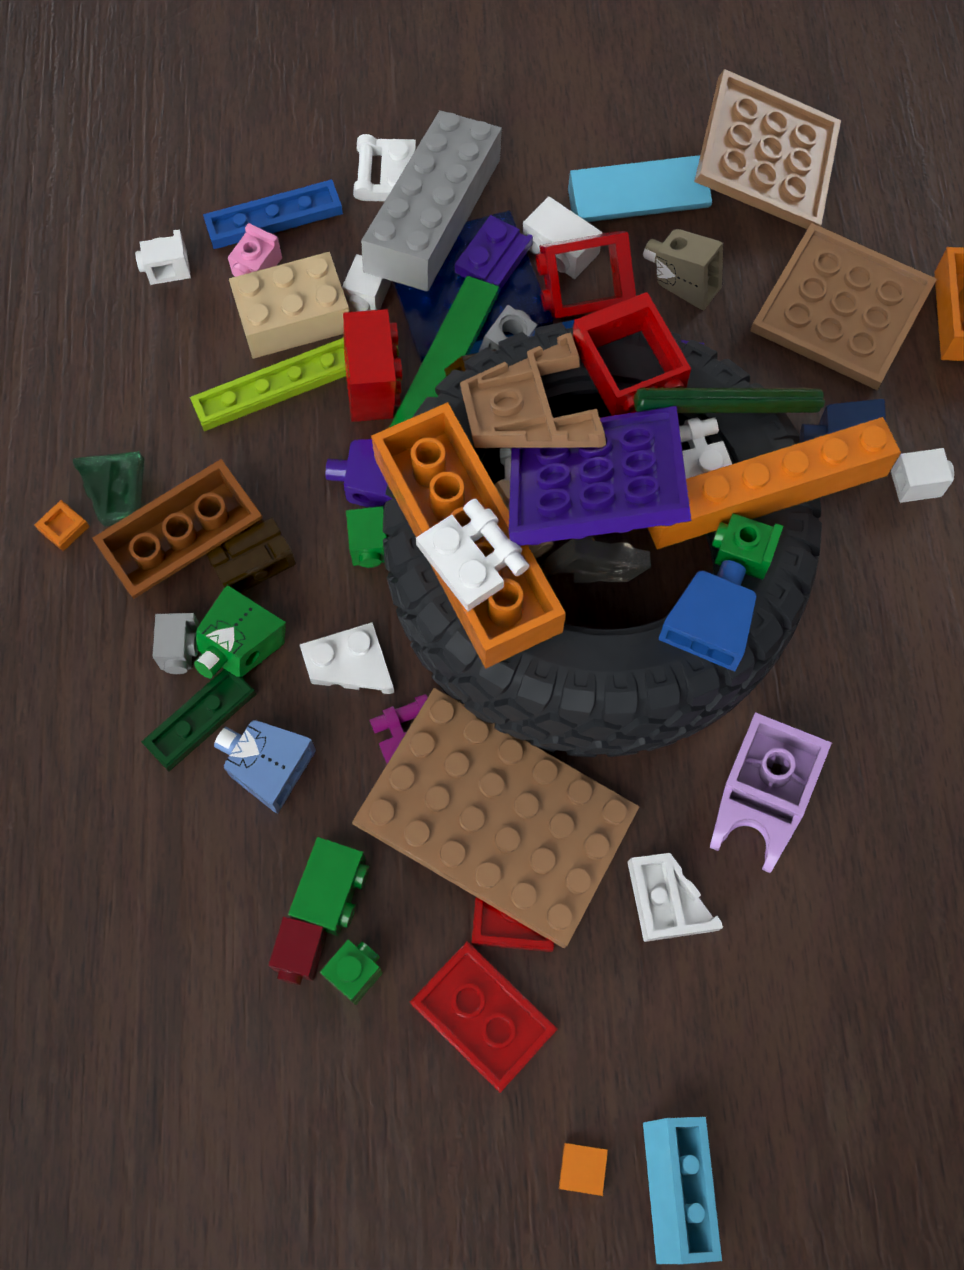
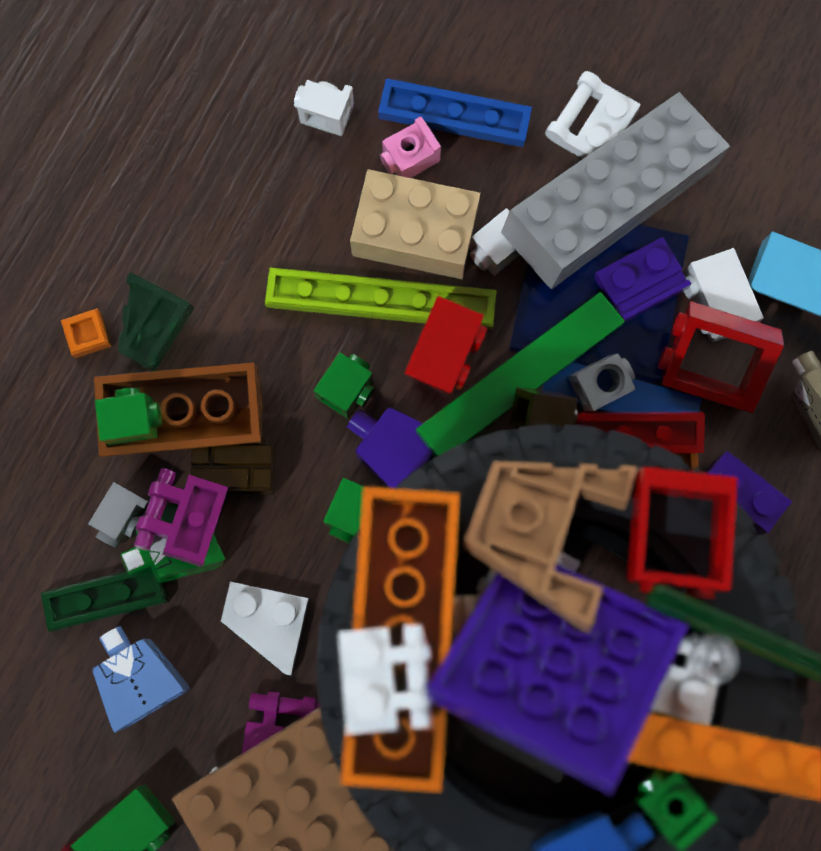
camera: 30 degrees right, 10 degrees up
none -> green brick [95,388,162,445]
none -> magenta plate [134,468,228,567]
none -> green brick [313,352,375,419]
none -> clear plate [690,634,738,684]

